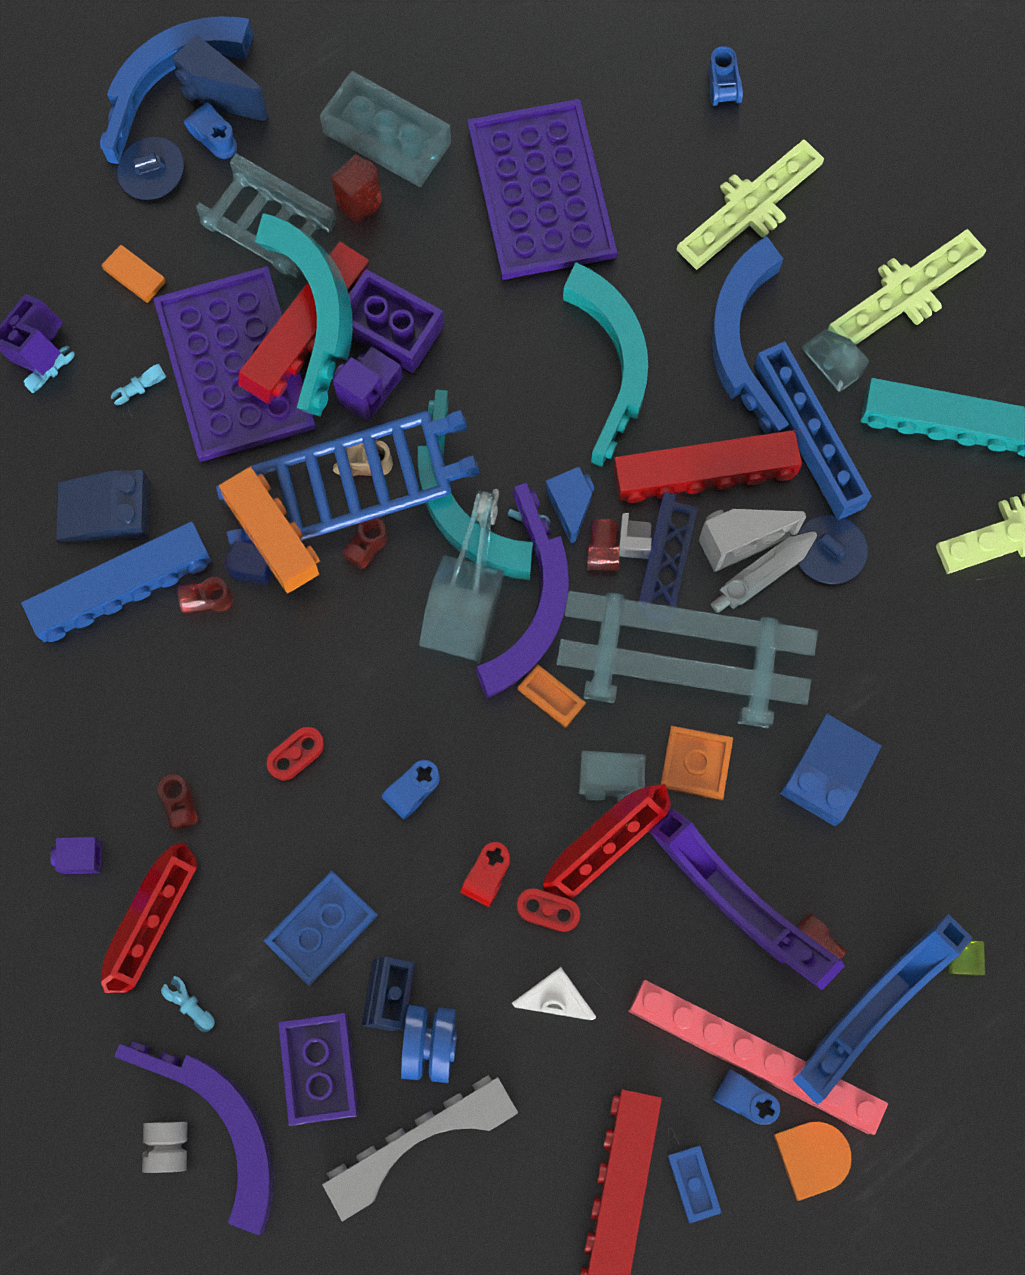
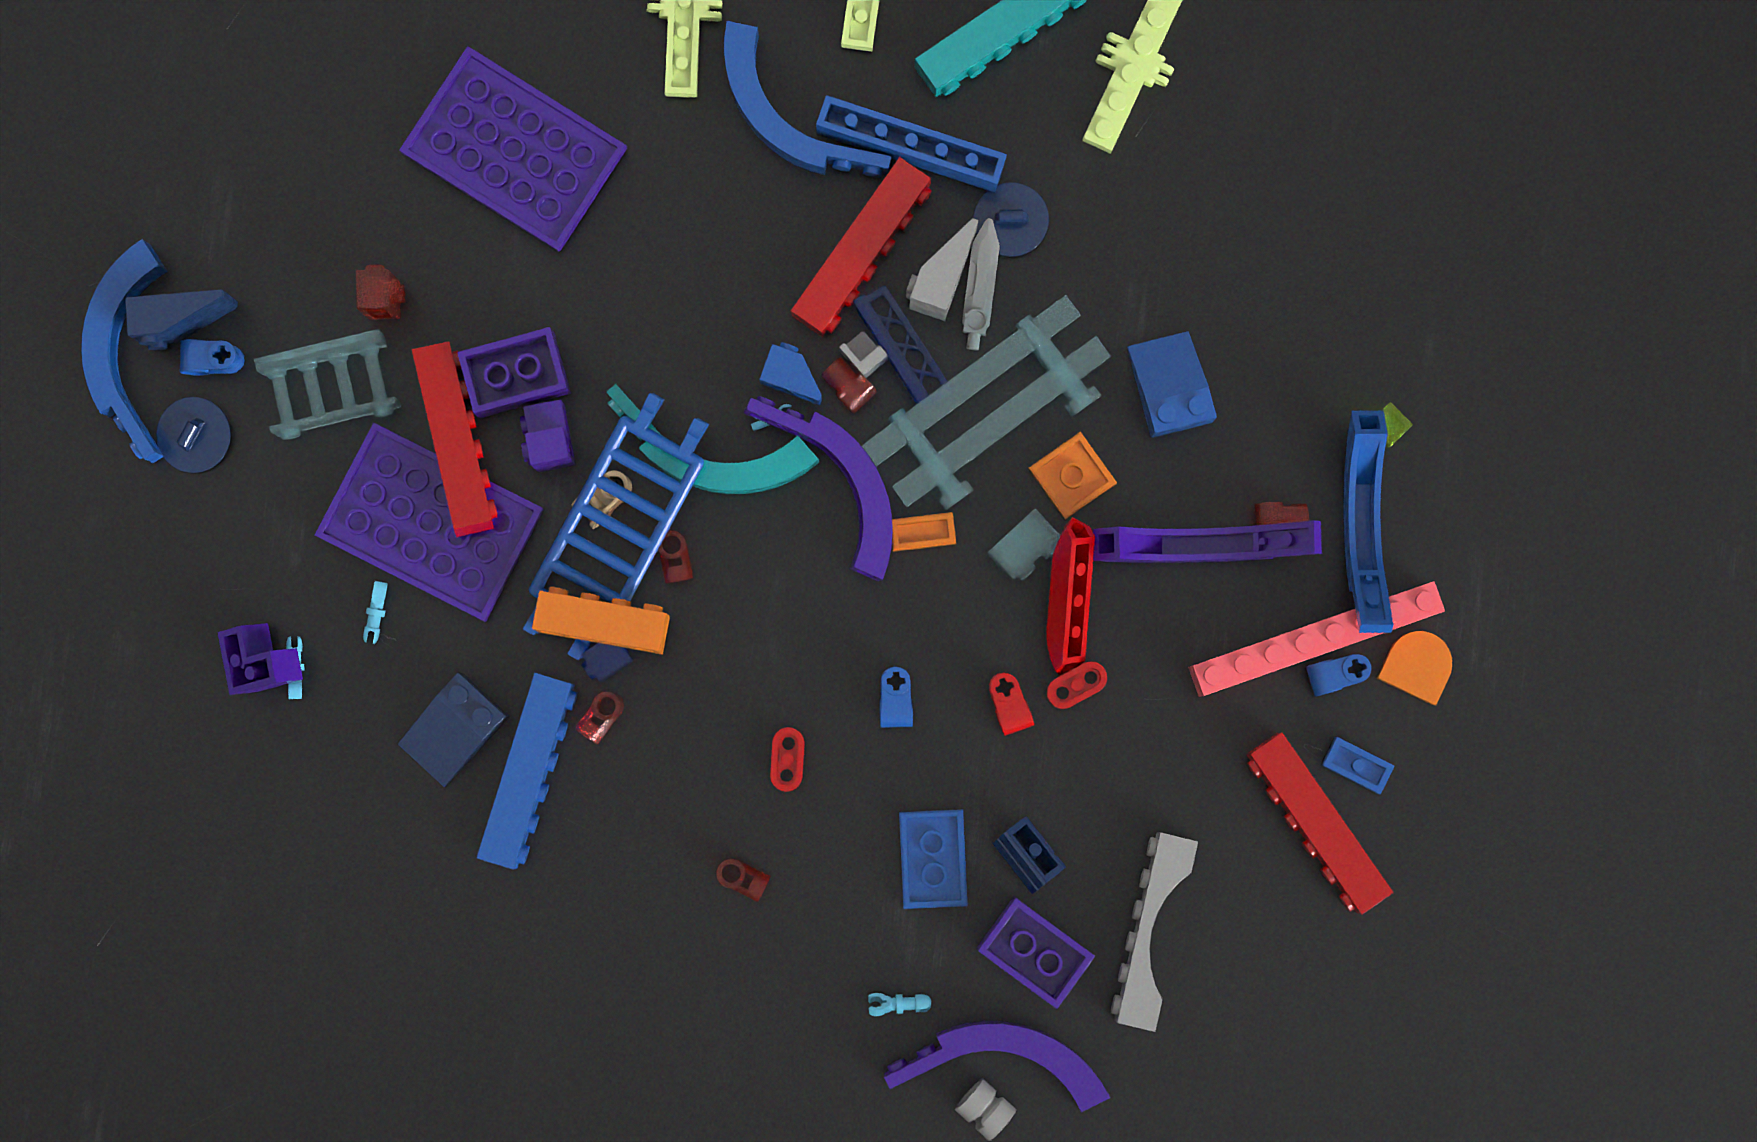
camera: 50 degrees left, 10 degrees up
dark purple brick [51,837,103,874] -> none
orange tile [101,245,167,303] -> none
red brick [101,842,197,993] -> none
teal arch [255,213,353,417] -> none
clear light blue brick [320,71,451,188] -> none
blue wheel [401,1005,457,1083] -> none
clear light blue slope [419,489,505,662] -> none
white tile [512,967,596,1020] -> none
teal arch [563,263,648,467] -> none
clear light blue slope [802,329,869,392] -> none

